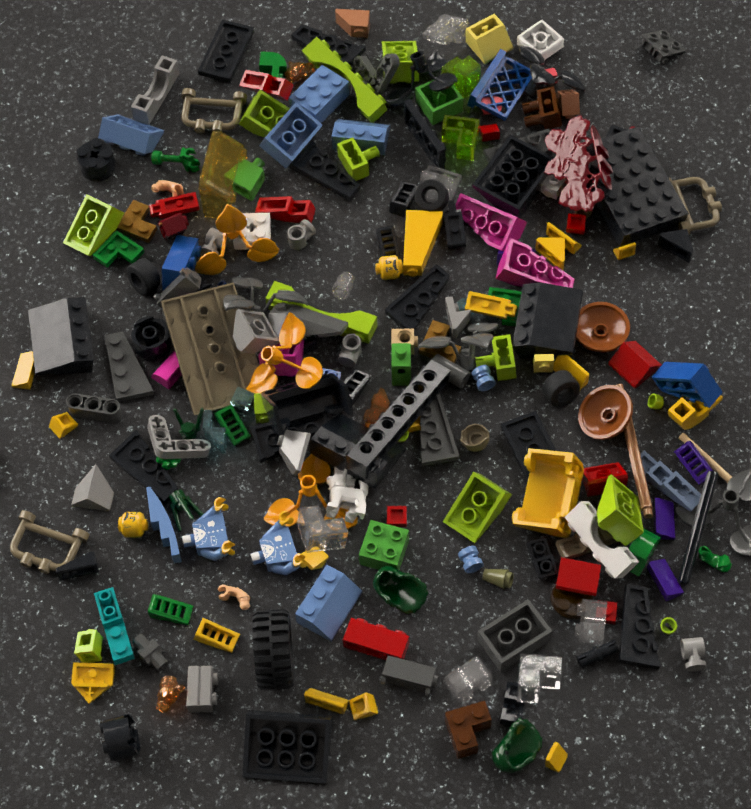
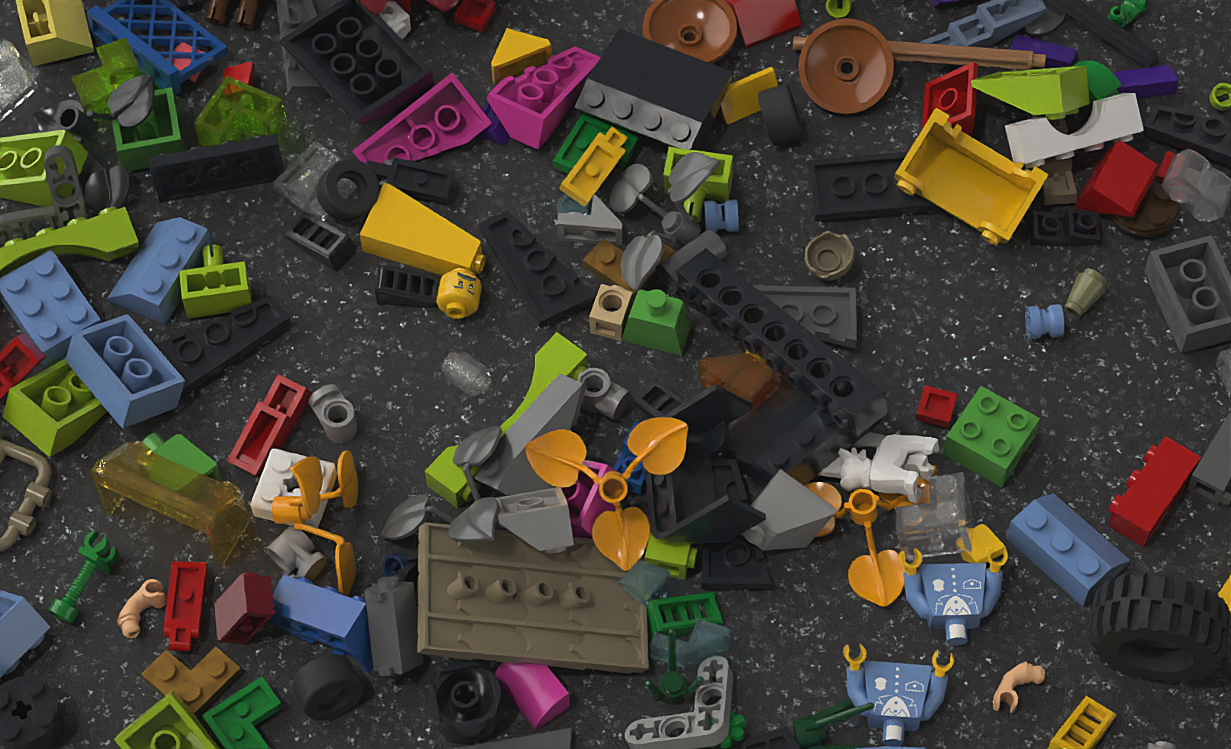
camera: 75 degrees left, 0 degrees up
dark green piece [373,566,428,614] -> none
lime slope [443,472,512,543] -> none
light yellow bracket [533,354,554,372] -> none
yellow slope [546,222,582,254] -> none

